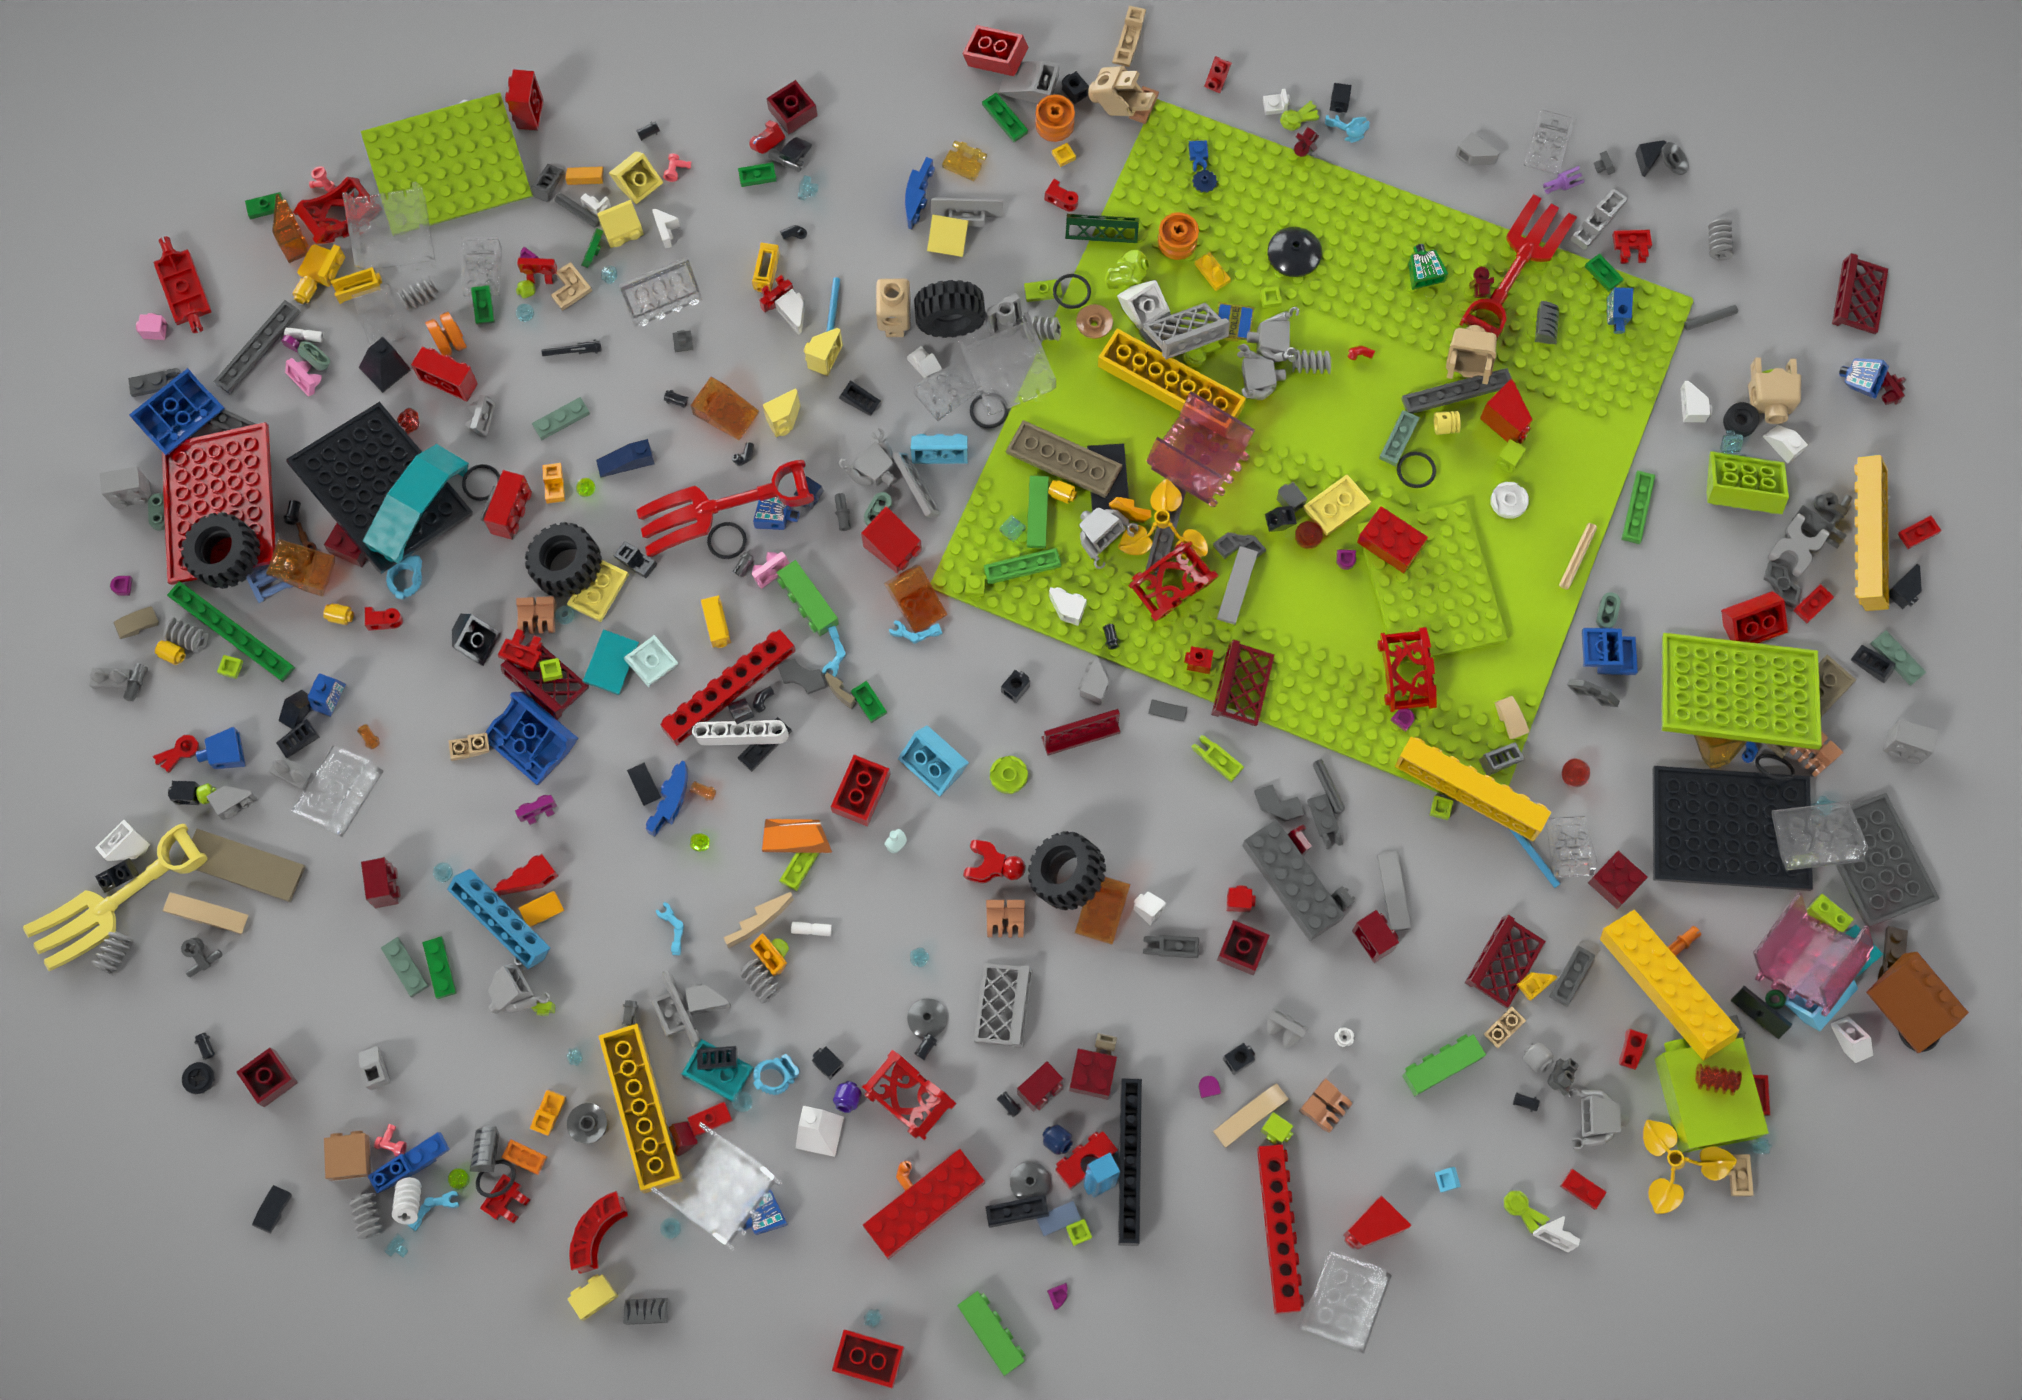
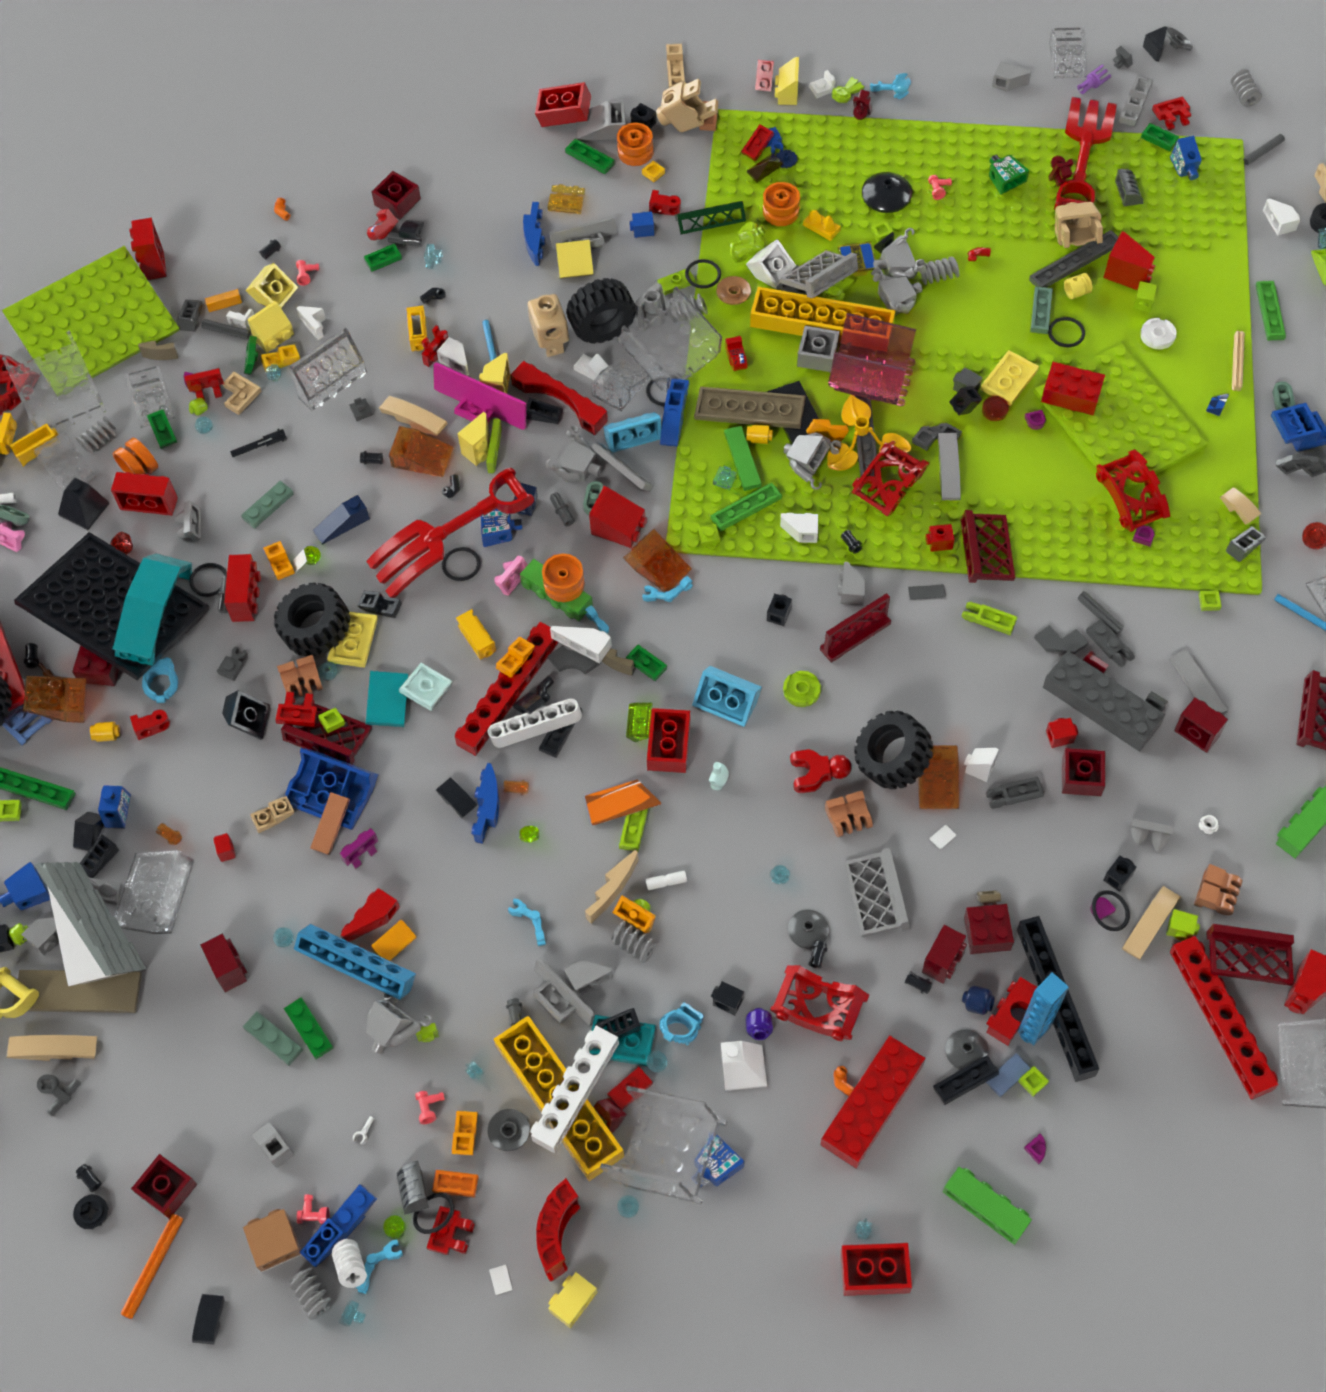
camera: 15 degrees left, 10 degrees down
dark grey brick [623,1298,668,1325] -> none
dark grey pin [733,552,754,577] -> none
black brick [1329,83,1352,113] -> none
yellow brick [1395,737,1551,842] -> none
none -> light grey piece [34,862,146,986]
none -> orange axle [121,1214,183,1319]
none -> dark tan slope [138,341,178,360]
none -> red slope [213,833,236,862]
none -> dark grey plate [217,646,248,681]
none -> yellow slope [261,344,300,372]
none -> orange arm [274,197,291,221]
none -> white sticker [292,549,307,573]
none -> nougat tile [310,792,350,855]
none -> white hand [353,1116,374,1145]
none -> tan slope [379,396,448,436]
none -> coral piece [415,1091,445,1124]
none -> dark pink bracket [433,362,527,430]
none -> lime tile [486,419,502,473]
none -> white sticker [489,1265,512,1295]
none -> light orange slope [496,636,535,678]
none -> red arch [510,361,608,435]
none -> white brick [530,1026,619,1153]
none -> orange wheel [542,553,585,602]
none -> white slope [550,626,612,664]
none -> clear neon green slope [626,702,653,742]
none -> blue brick [629,211,654,238]
none -> blue slope [660,379,689,447]
none -> red leg [725,336,748,371]
none -> red plate [741,124,774,161]
none -> dark brown slope [747,153,783,183]
none -> light yellow slope [775,57,799,105]
none -> light grey brick [797,326,840,372]
none -> black slope [873,232,894,254]
none -> coral piece [928,175,952,200]
none -> white sticker [929,825,956,849]
none -> black tyre [1092,890,1130,931]
none -> dark blue sticker [1206,394,1229,416]
none -> dark red fence [1206,923,1294,986]

